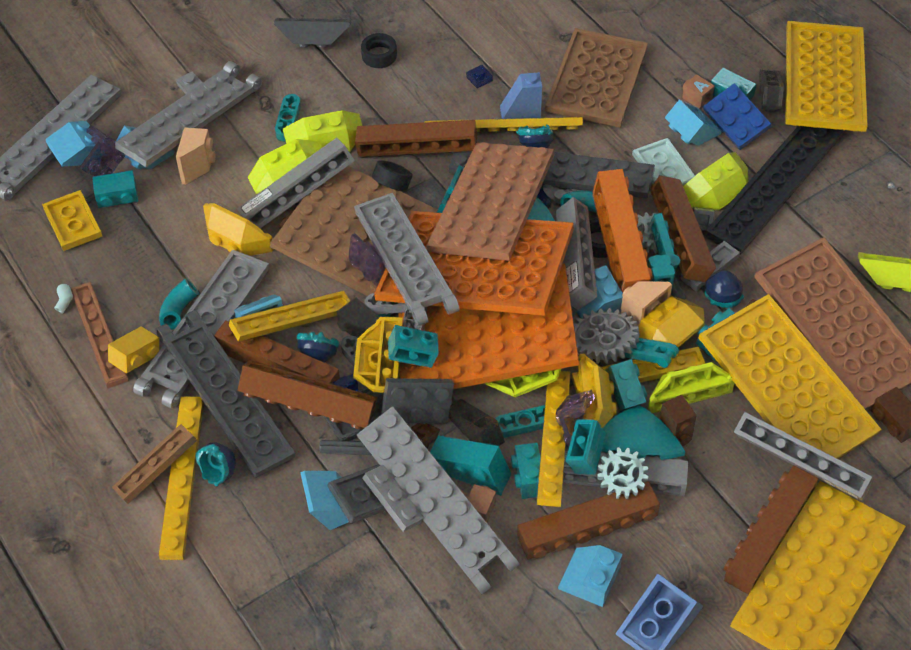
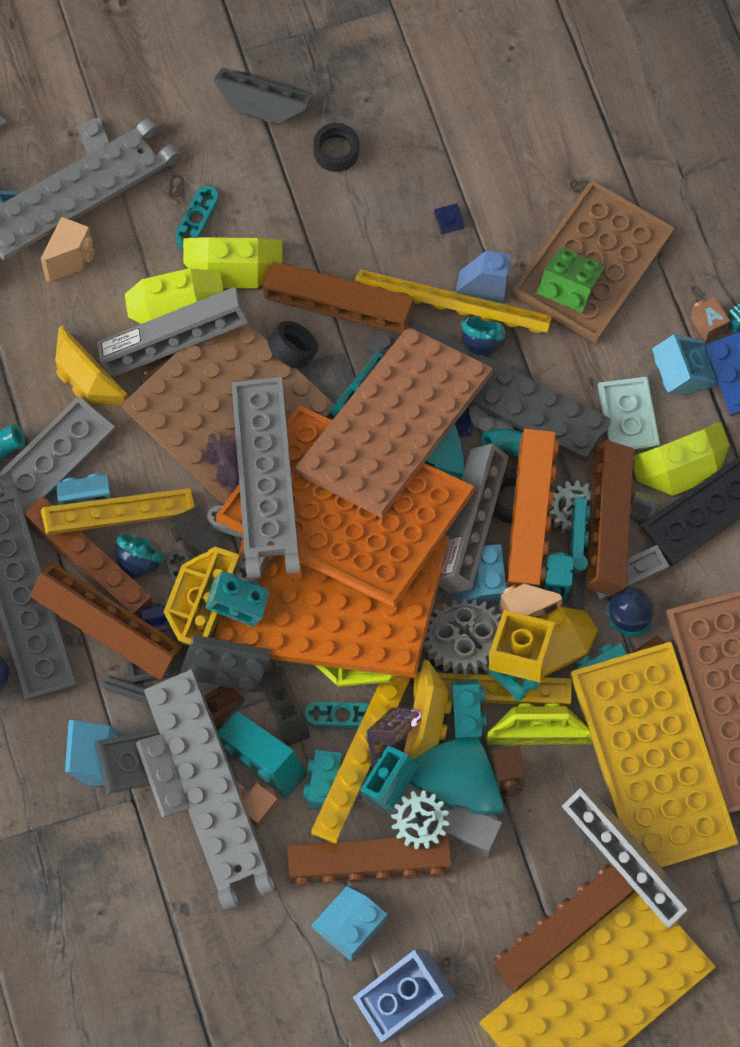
camera: 15 degrees right, 15 degrees up
none -> yellow brick [489,610,555,683]
none -> bright green bracket [537,248,605,313]

